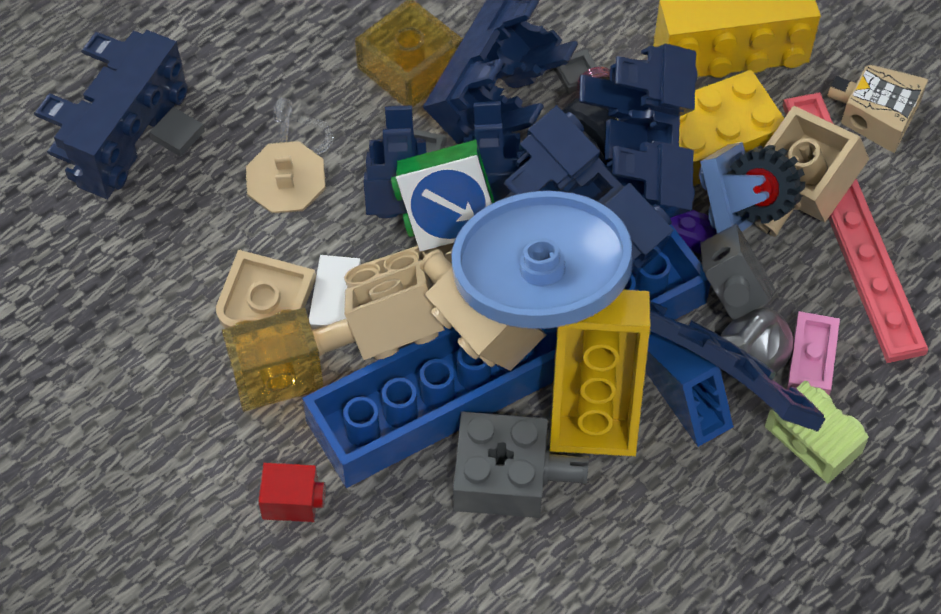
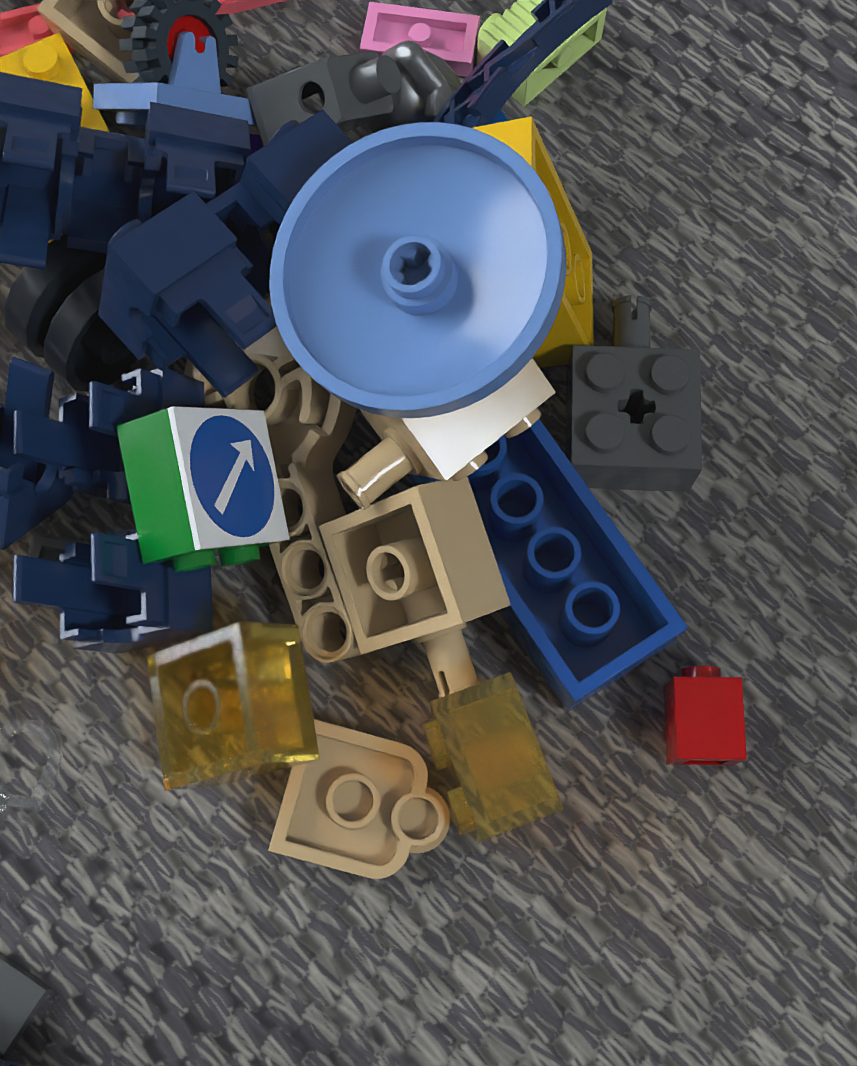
camera: 90 degrees left, 15 degrees up
tan piece [246,141,326,213] -> none
white tile [308,255,361,331] -> none
none -> clear yellow brick [147,622,320,791]

